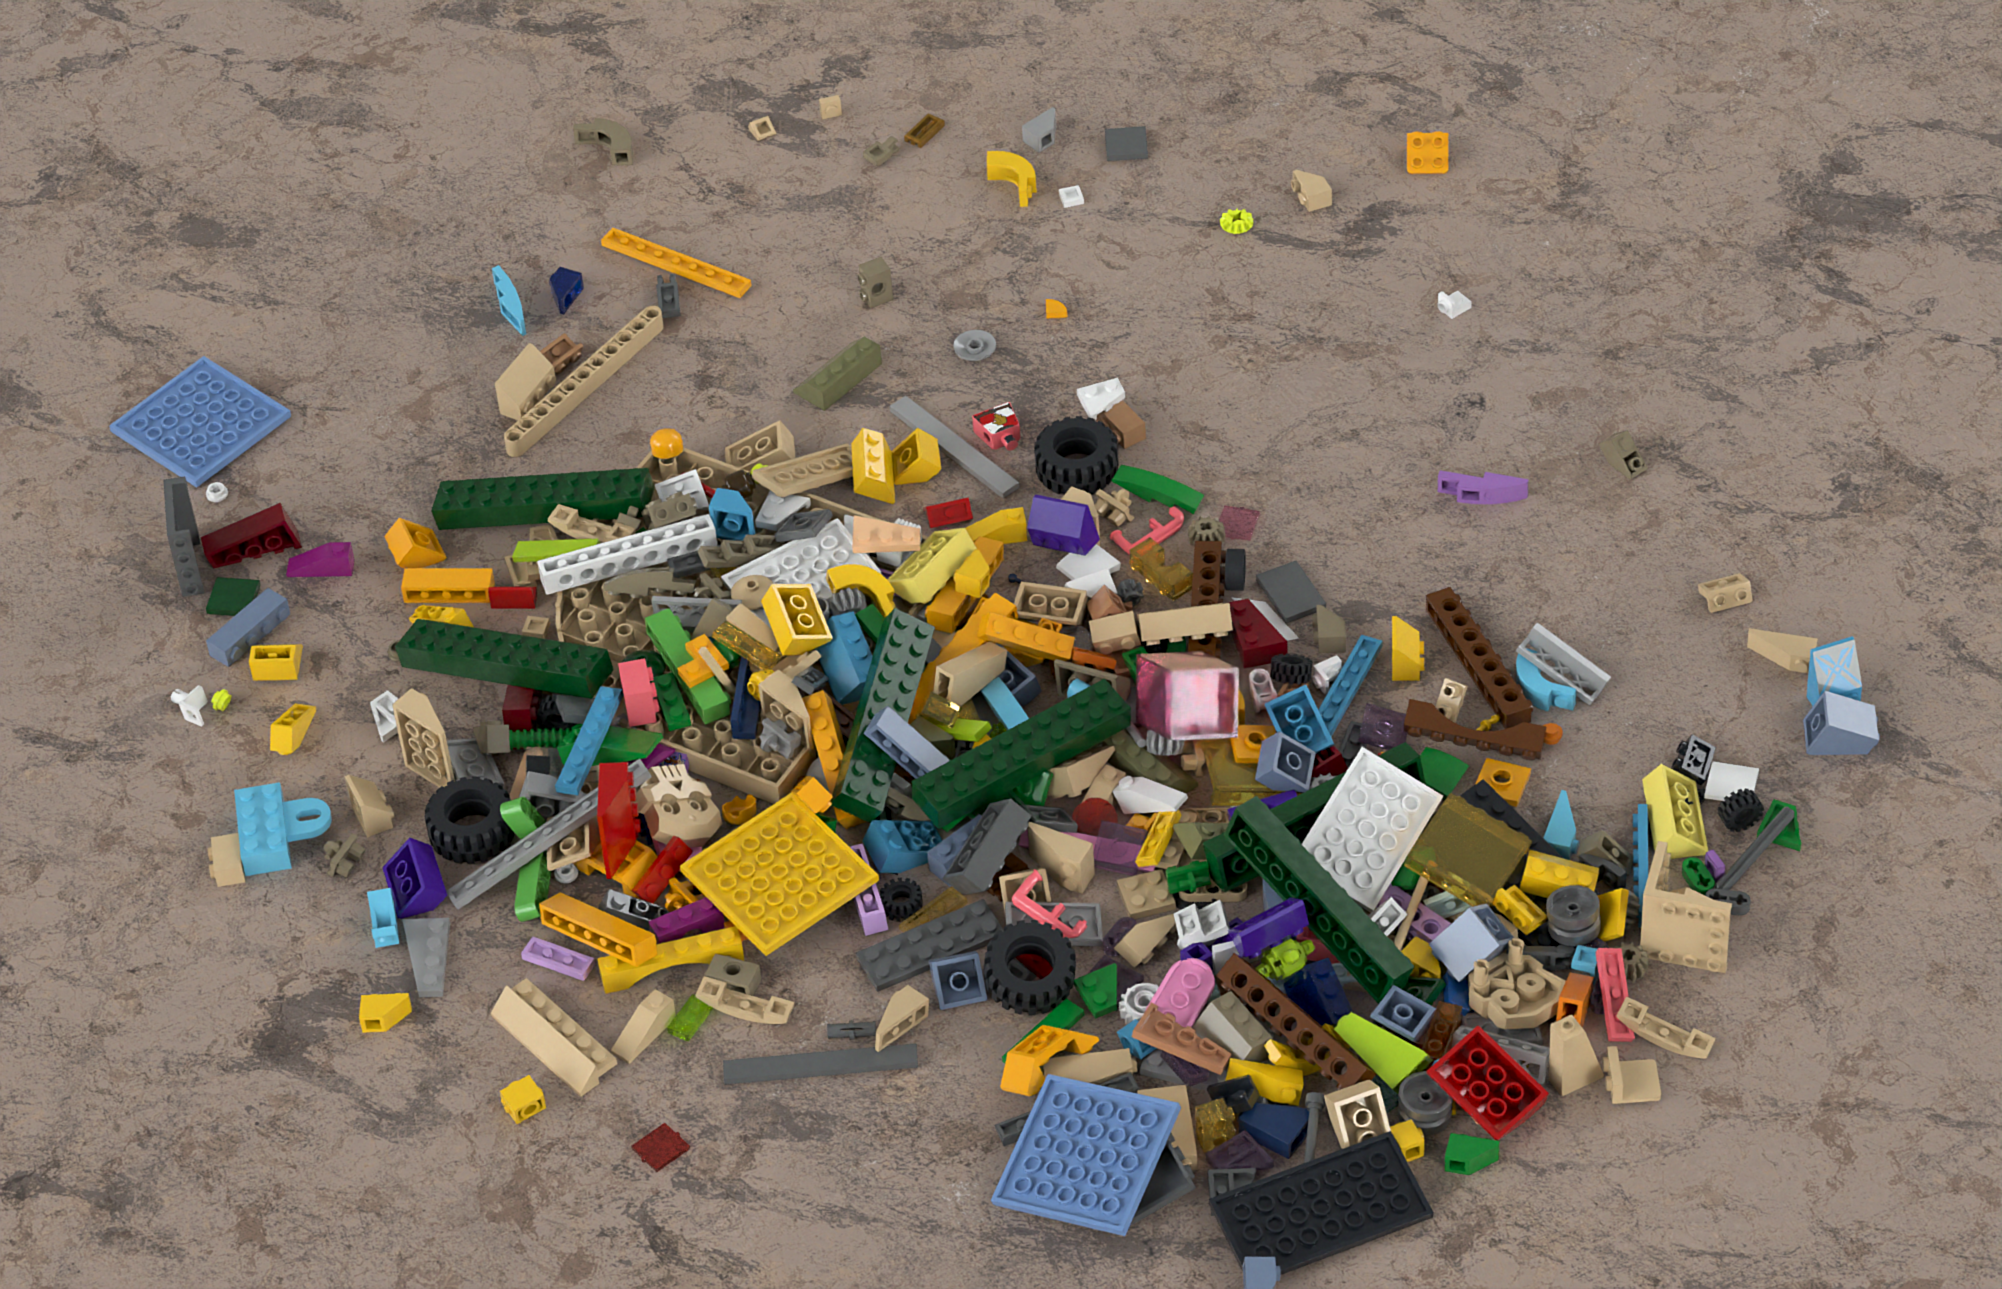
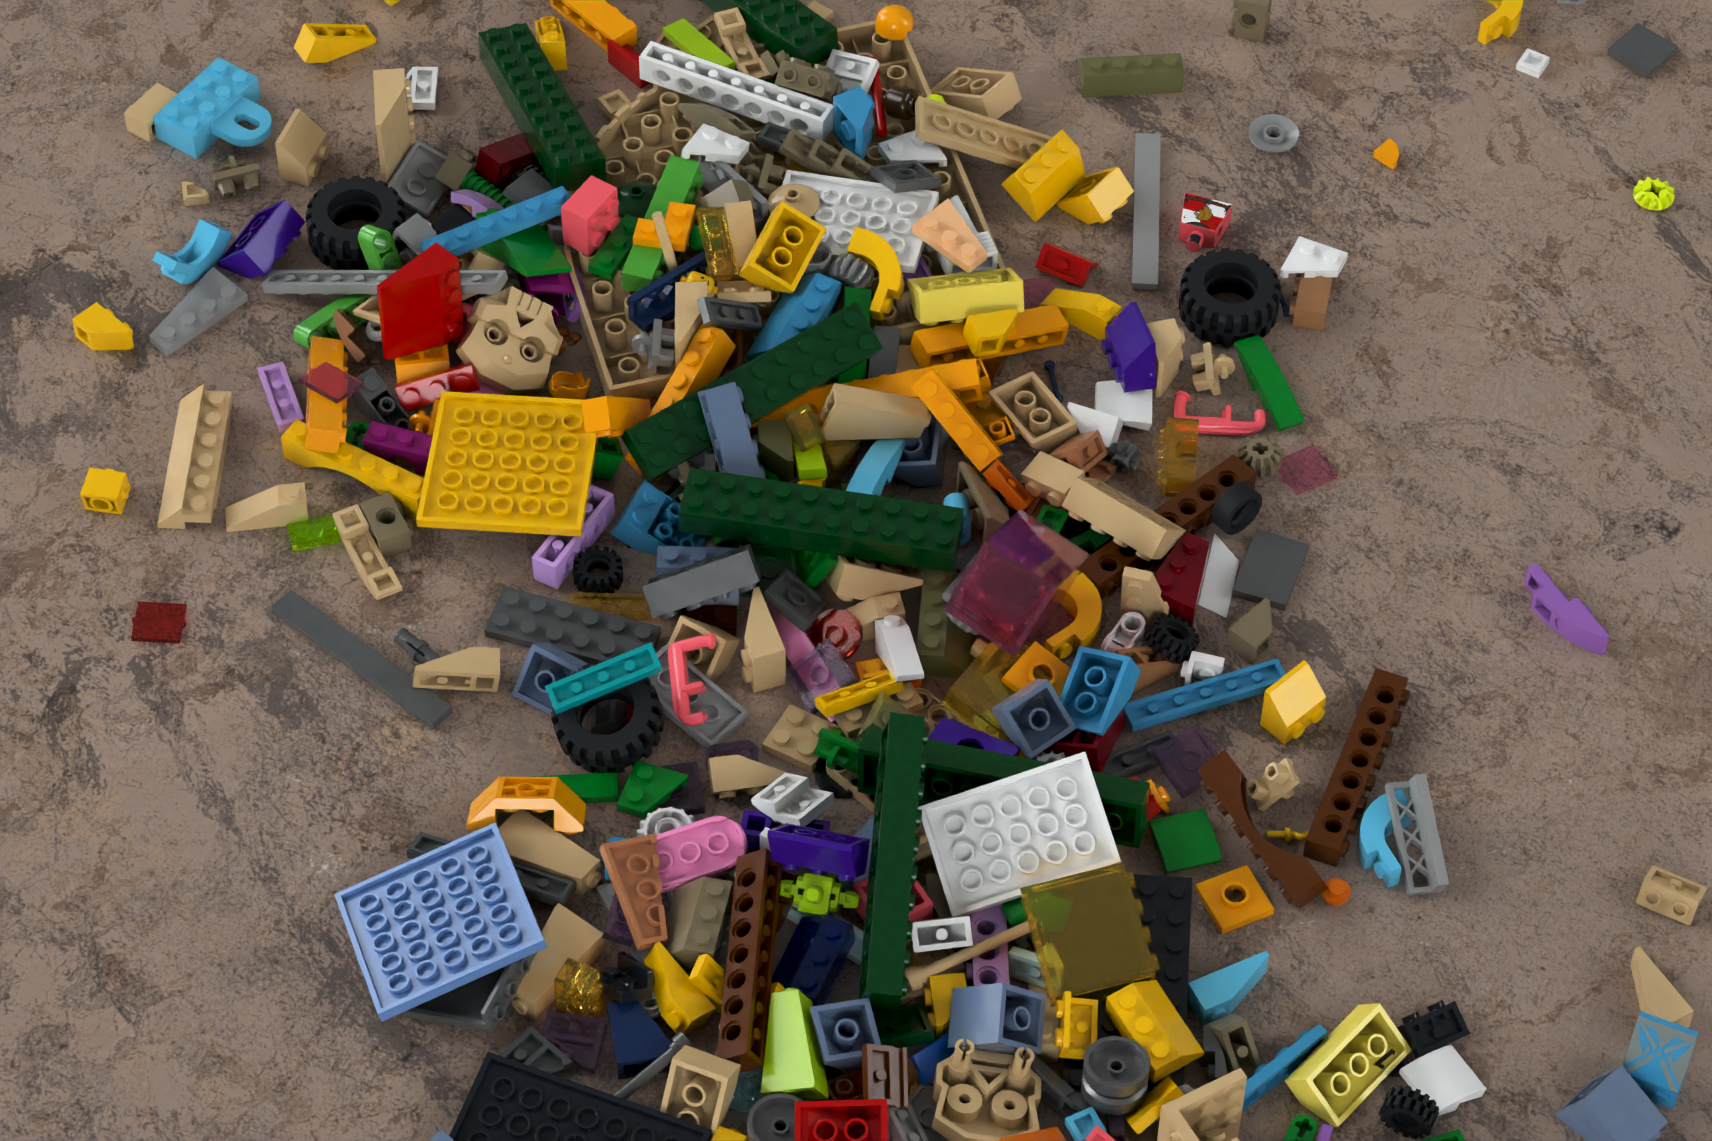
camera: 40 degrees right, 5 degrees up
none -> tan tile [182,182,210,206]
none -> clear pink piece [299,362,364,403]
none -> medium nougat slope [333,308,370,363]
none -> lavender slope [451,189,504,217]
none -> teal plate [545,643,663,715]
none -> white wing [681,123,750,164]
none -> plate [862,1043,908,1110]
none -> tan wing [1120,566,1174,626]

